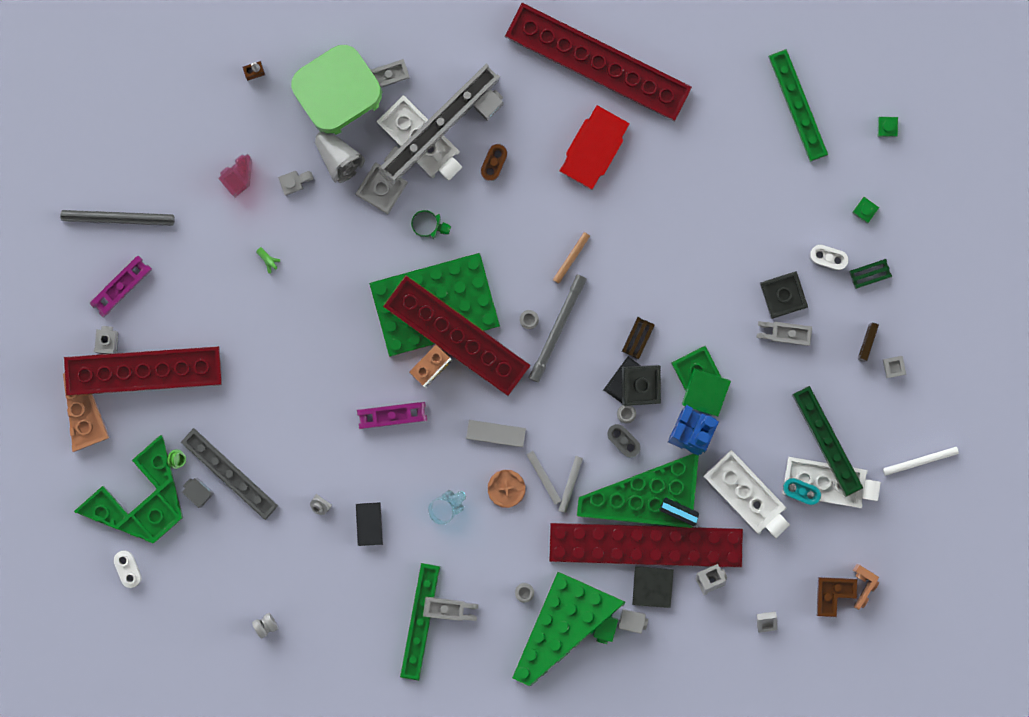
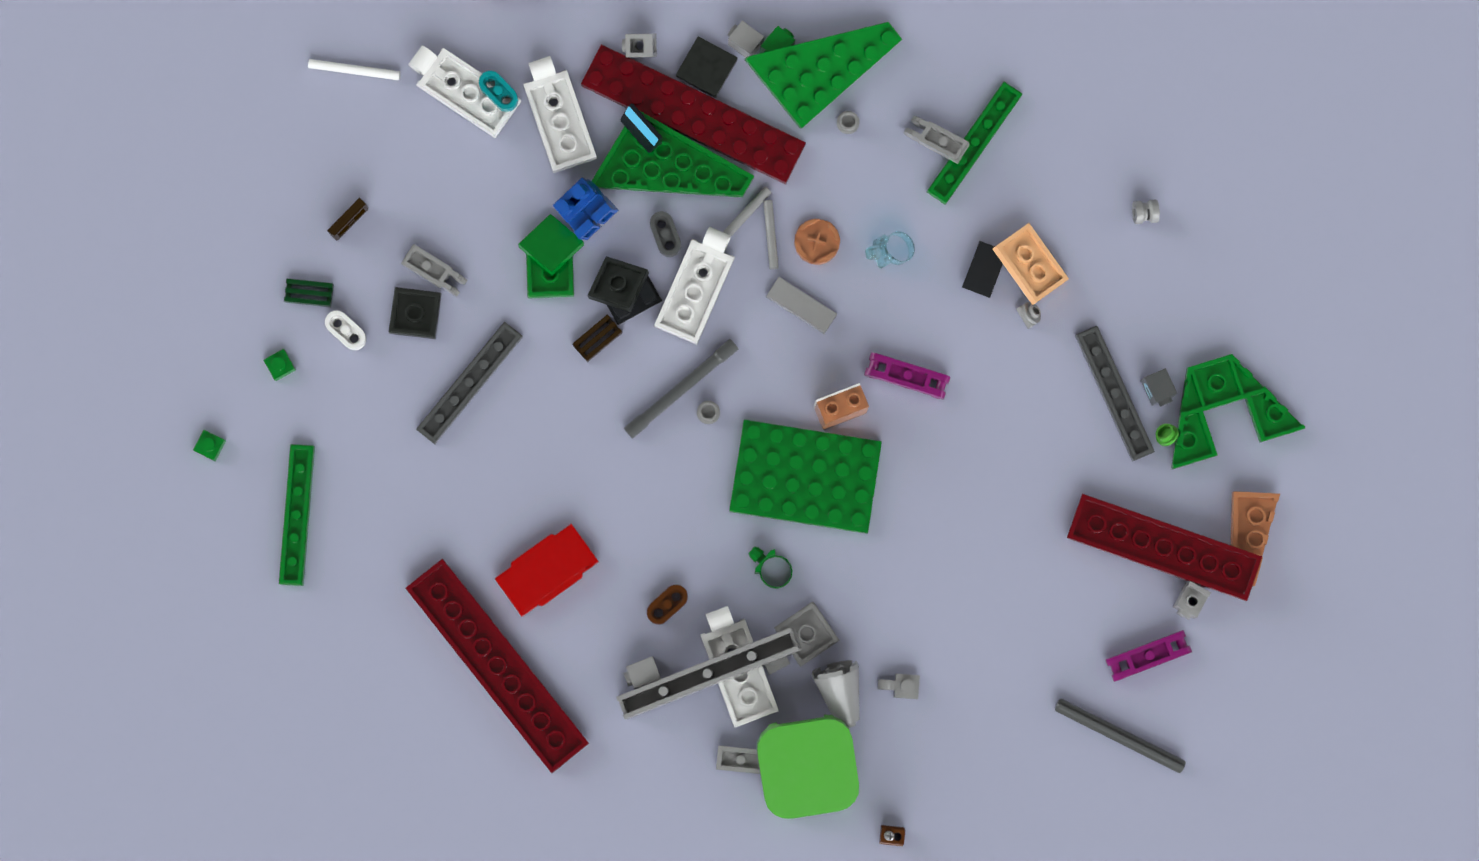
camera: 165 degrees left, 5 degrees down
white plate [114,551,141,588] -> none
clear pink slope [218,154,252,198] -> none
bright green bar [256,247,280,274] -> none
dark red plate [383,275,531,396] -> none
medium nougat bar [553,232,590,284] -> none
light grey plate [617,405,636,423] -> none
dark green tile [792,386,863,497] -> none
light grey plate [883,356,906,378] -> none
none -> dark grey tile [416,322,523,445]
none -> white hinge [654,227,735,345]
none -> light nougat plate [993,223,1069,305]

